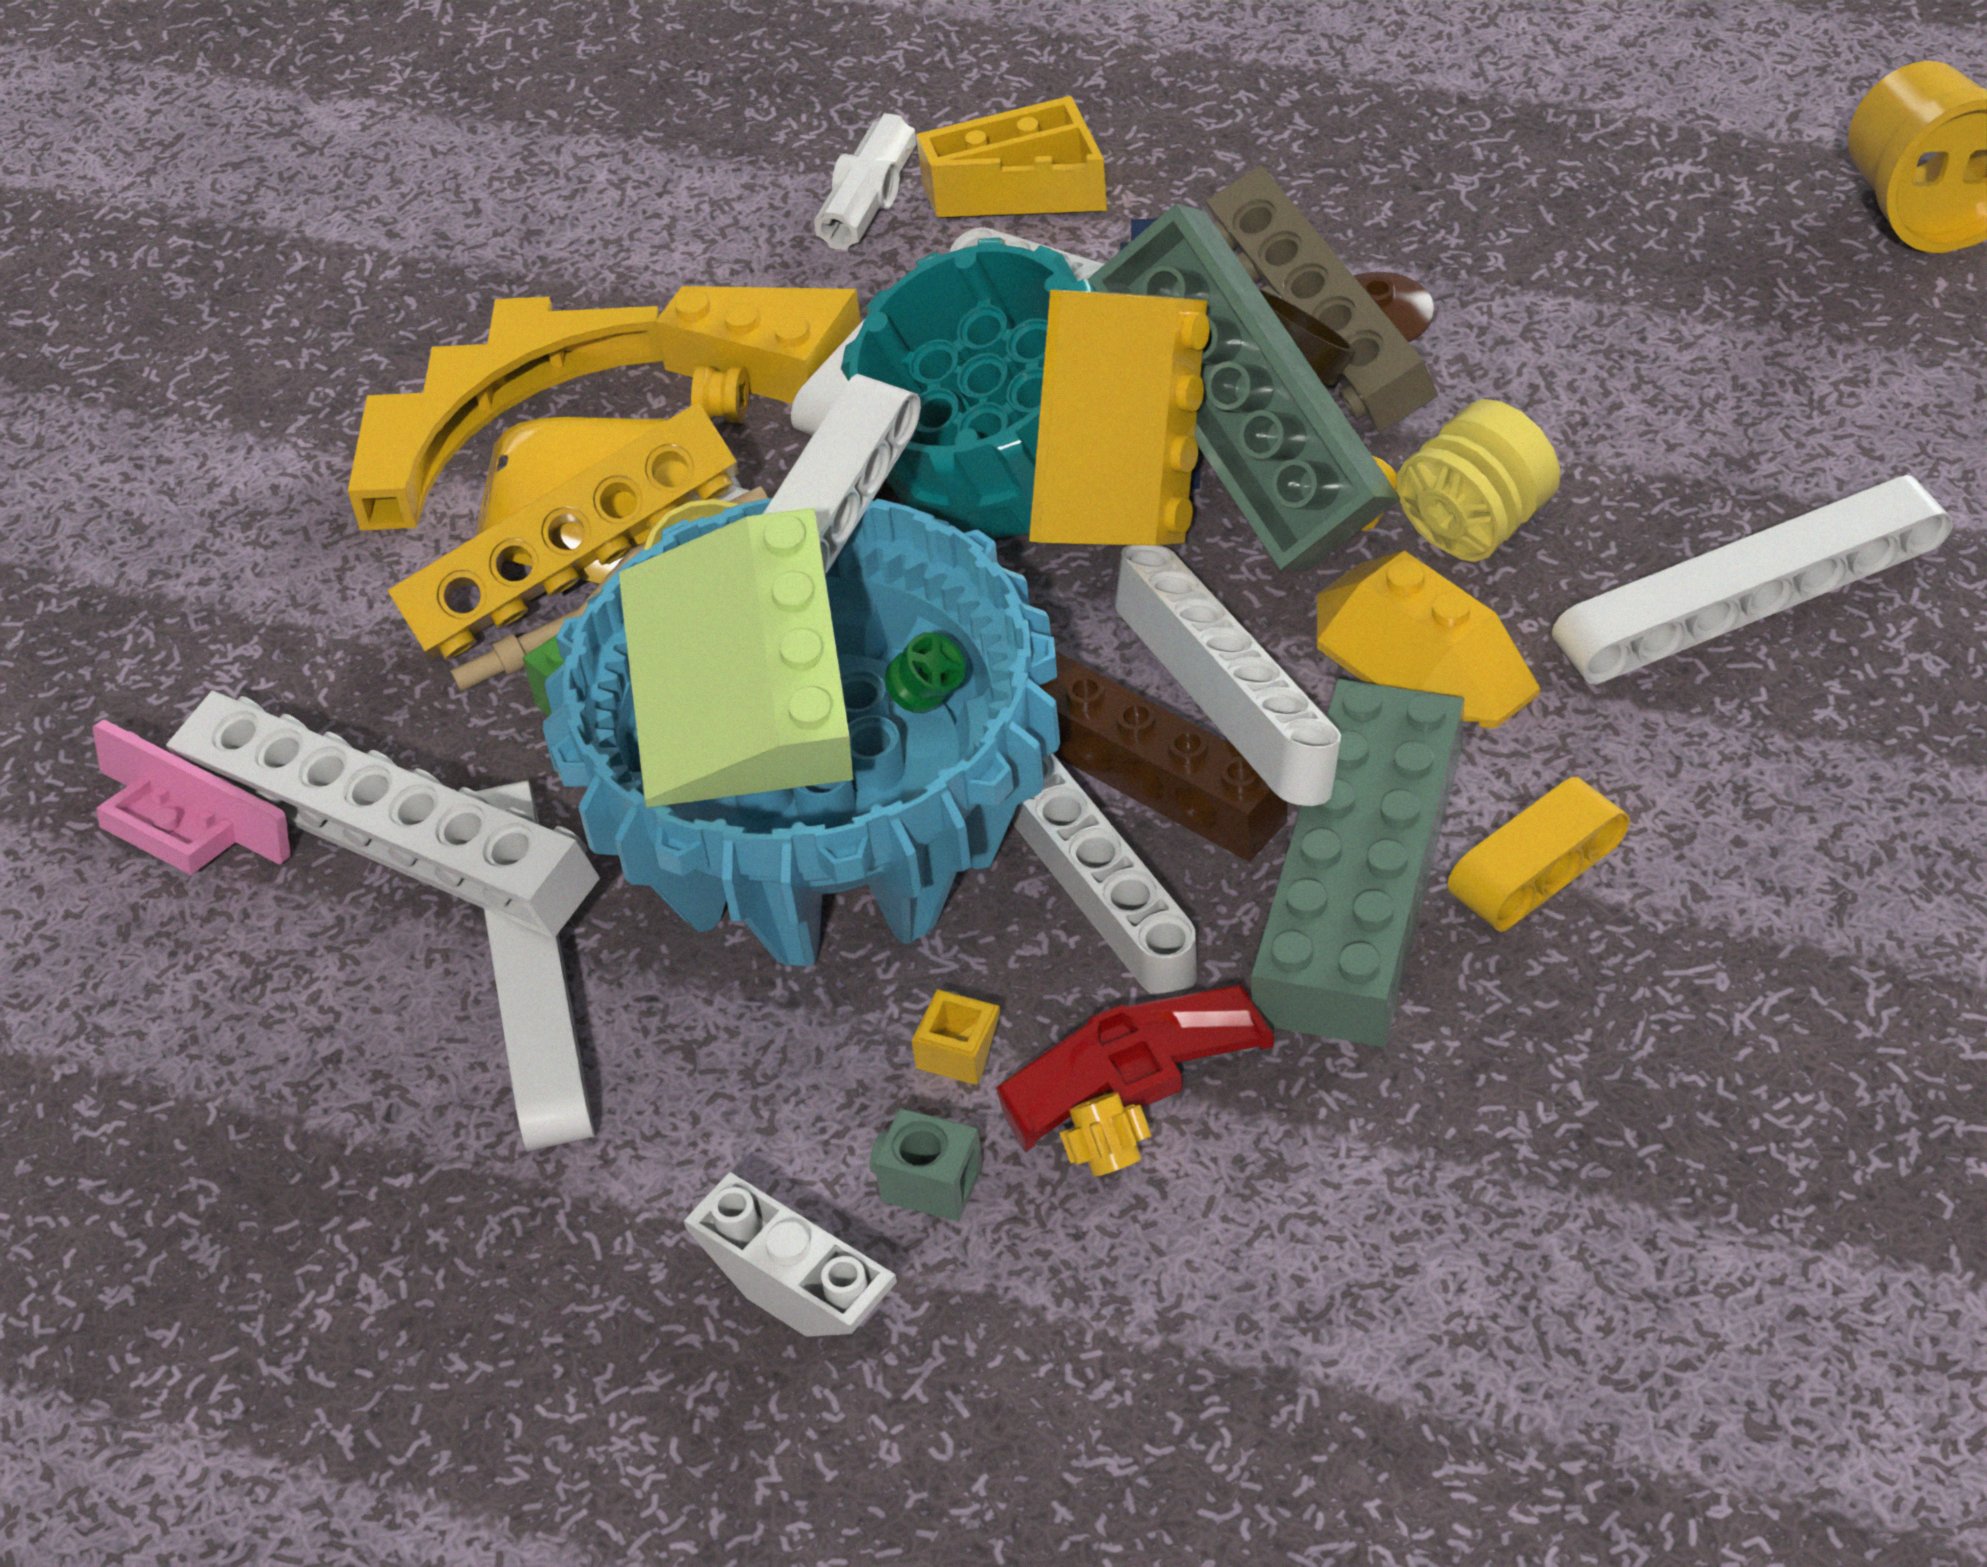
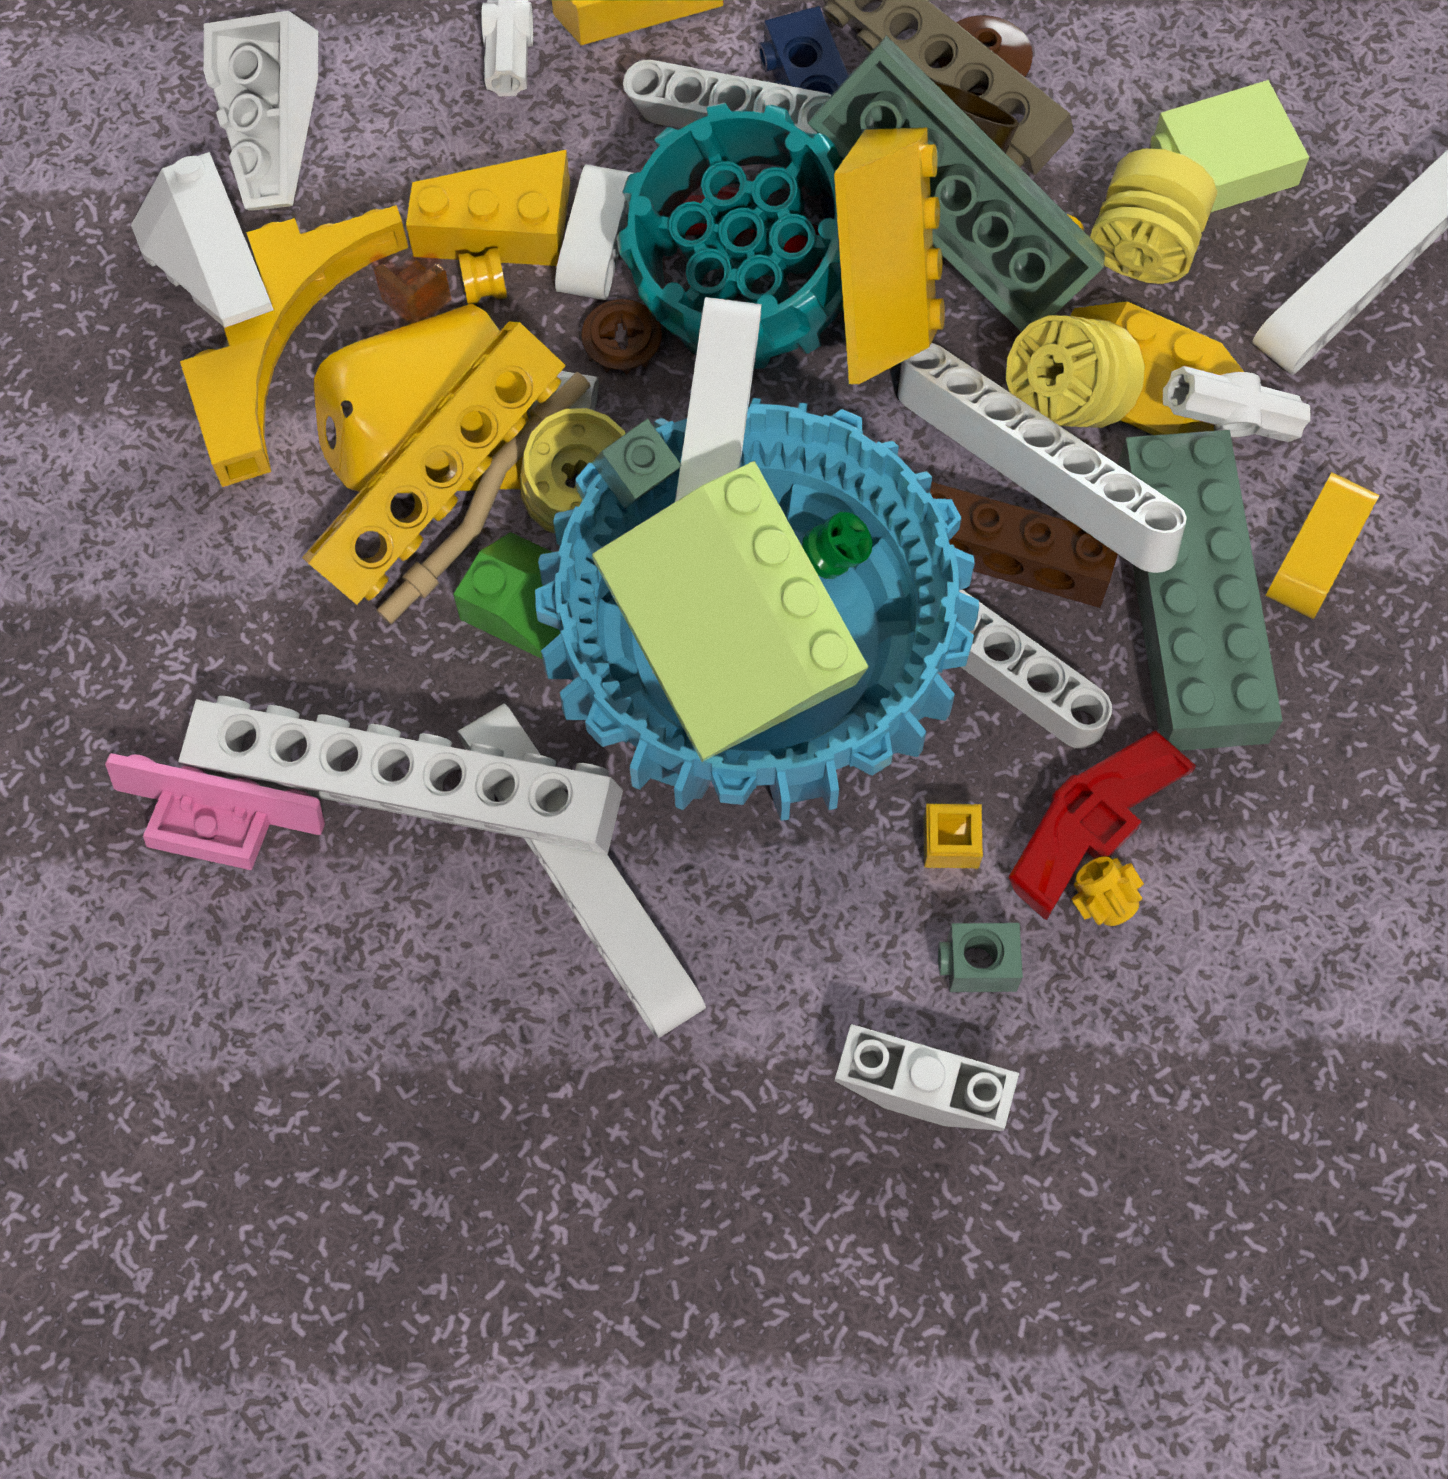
camera: 25 degrees left, 20 degrees up
none -> white wedge [131,152,274,328]
none -> white wedge [203,11,318,211]
none -> clear orange panel [374,260,452,325]
none -> sand green brick [592,418,682,509]
none -> light yellow wheel [1006,315,1145,428]
none -> yellowish green brick [1151,80,1309,212]
none -> white piece [1163,366,1310,442]

